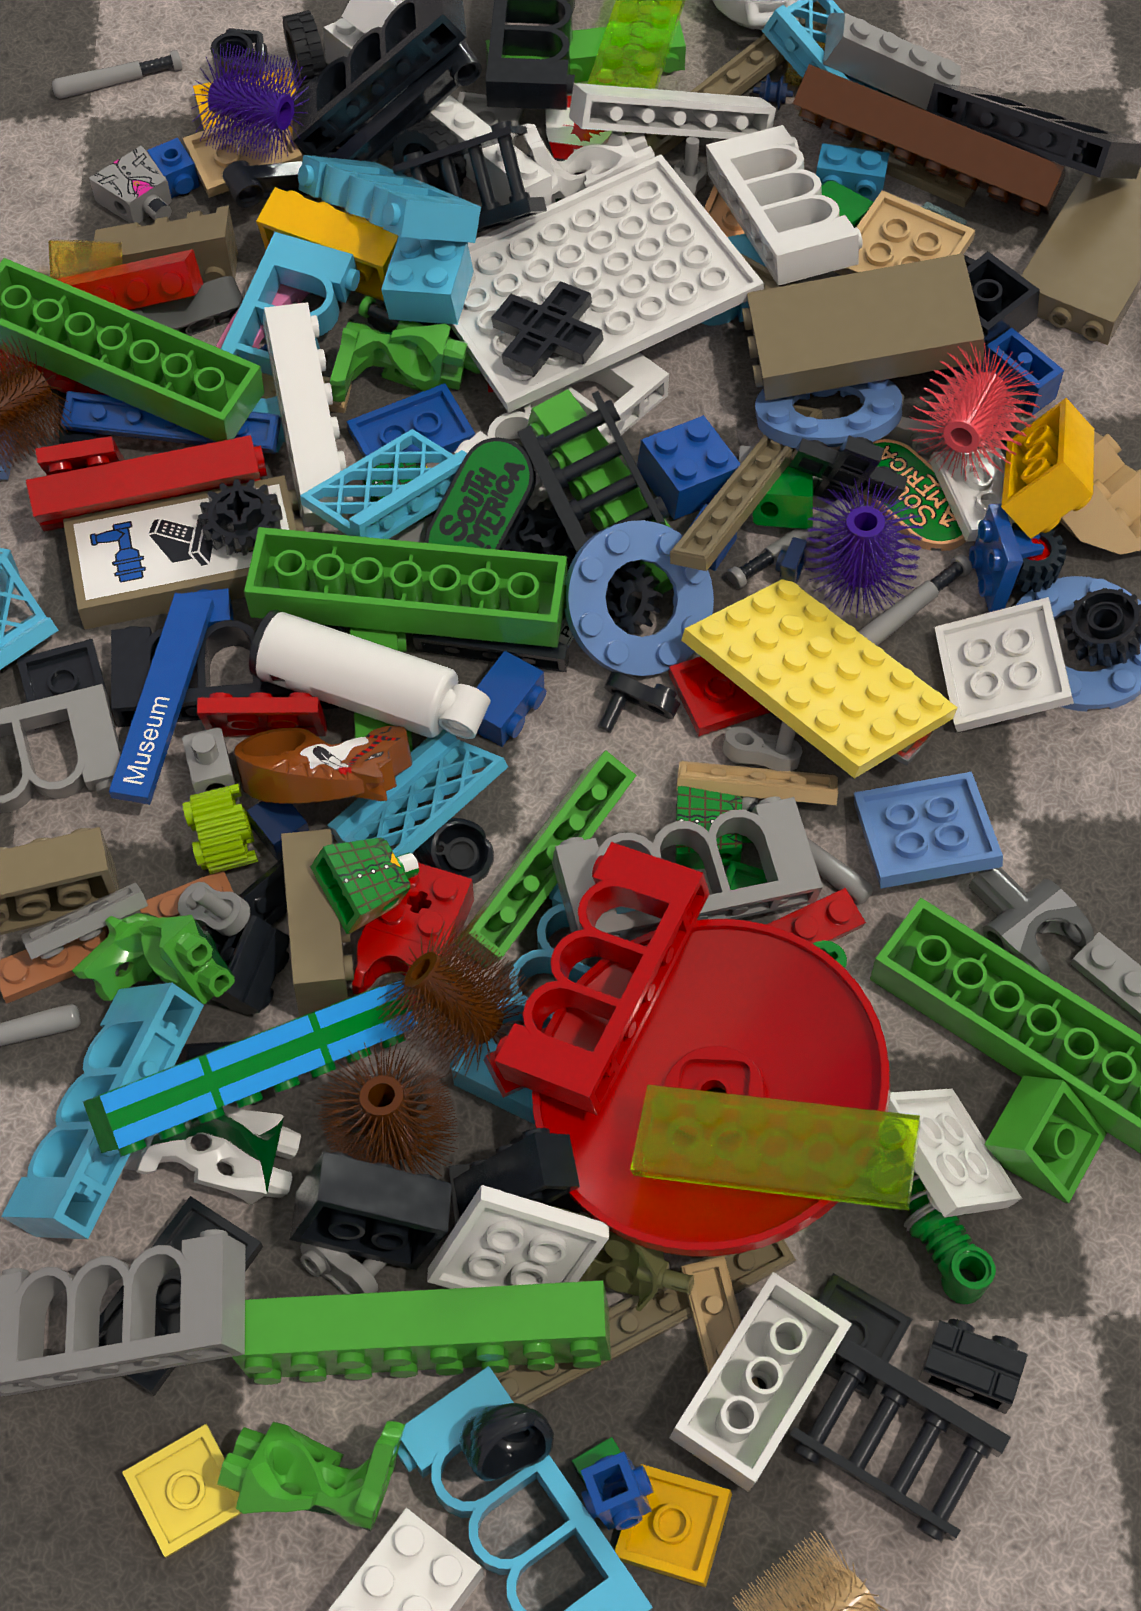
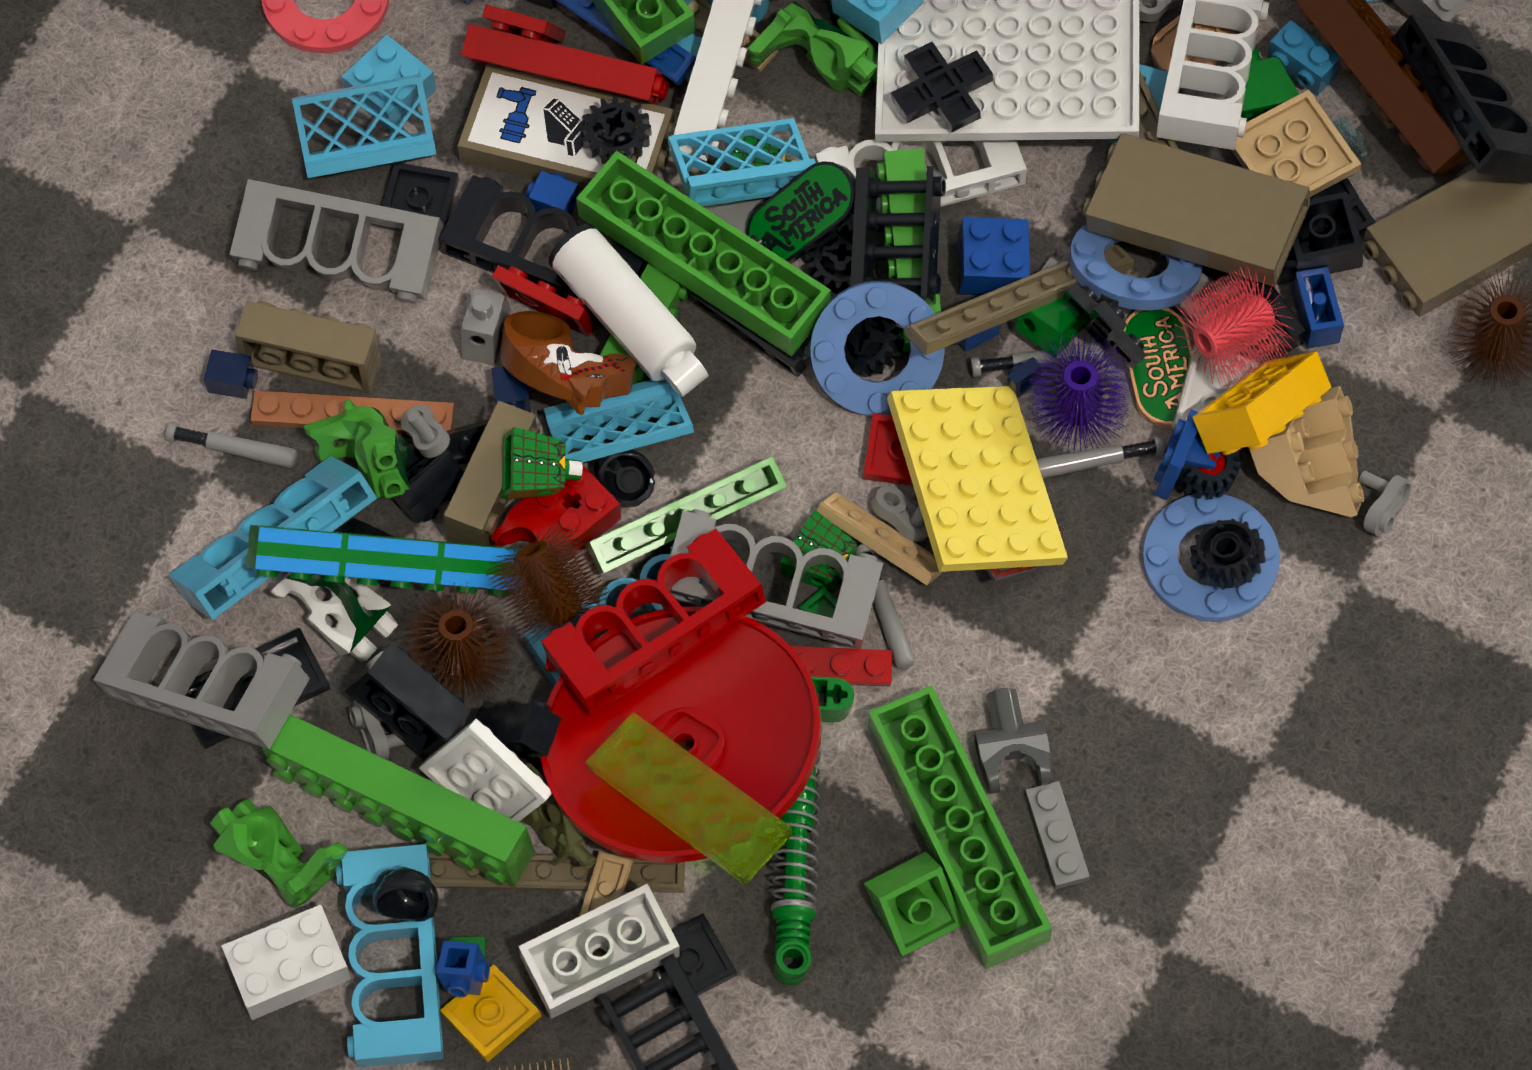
camera: 30 degrees right, 5 degrees up
light grey plate [21,882,148,960] -> none
blue tile [109,593,214,805] -> none
light yellow plate [122,1424,242,1558] -> none
lime brick [182,784,258,874] -> none
blue plate [346,383,476,458] -> none
blue brick [476,651,547,747] -> none
black piece [598,672,681,733] -> none
medium blue plate [854,772,1003,889] -> none
white plate [884,1089,1022,1218] -> none
black brick [919,1319,1028,1414] -> none
white plate [935,597,1074,732] -> none

